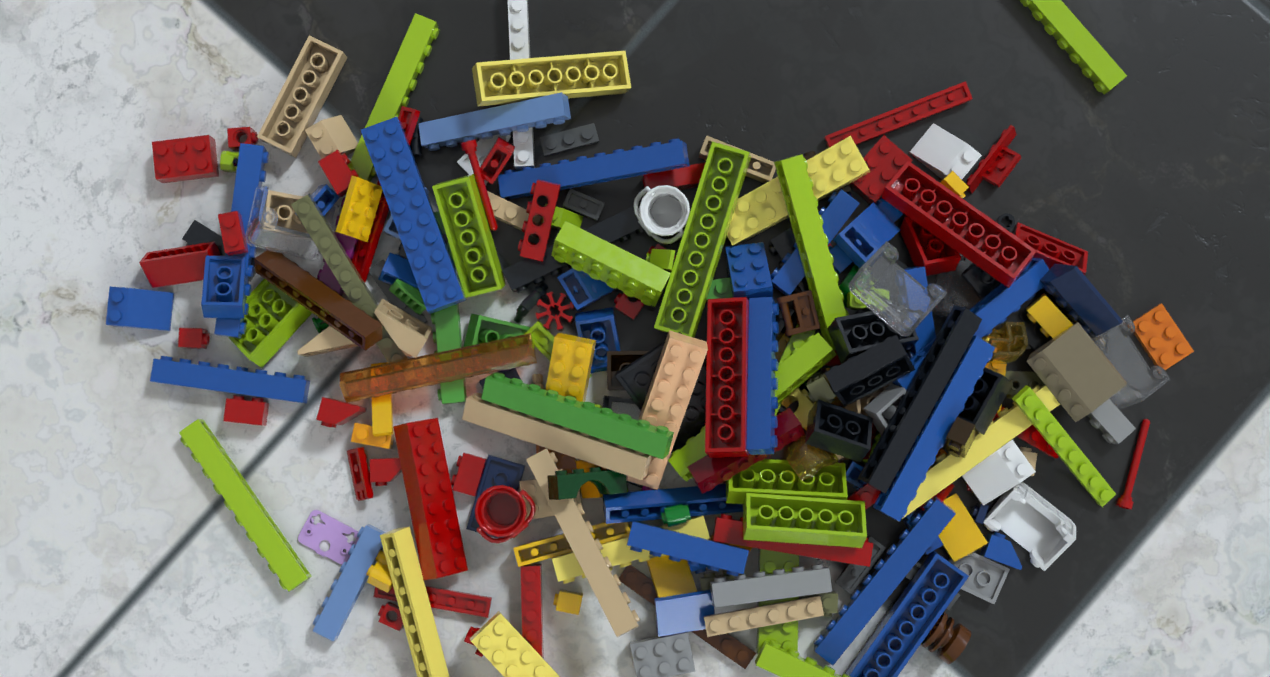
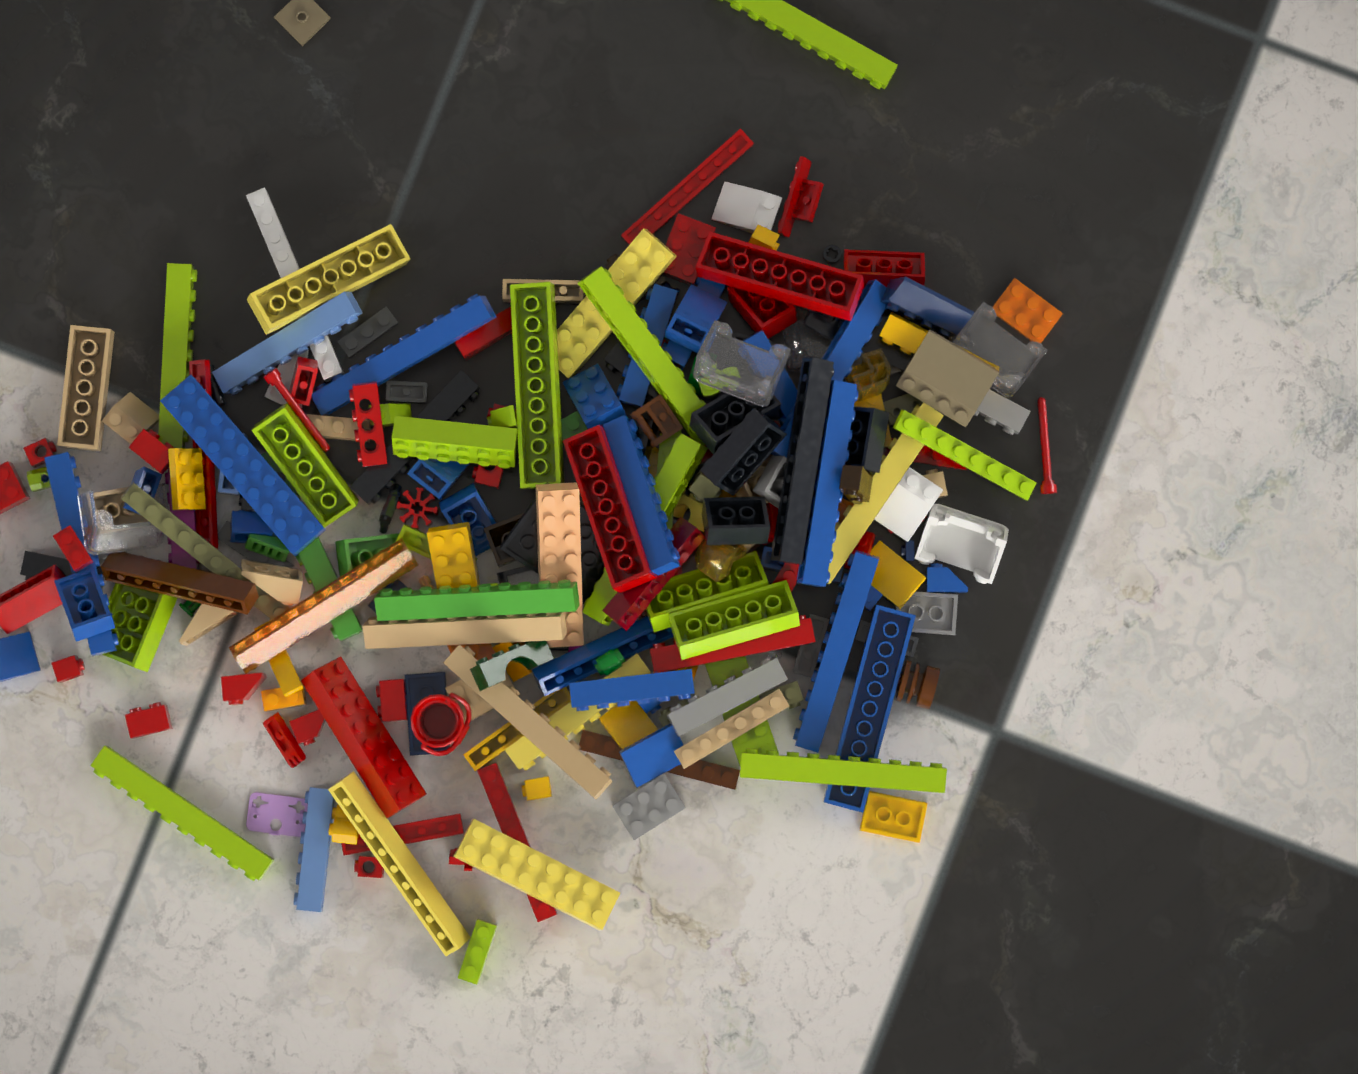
camera: 20 degrees left, 0 degrees up
blue brick [150,356,310,403] -> none
white piece [633,185,690,244] -> none

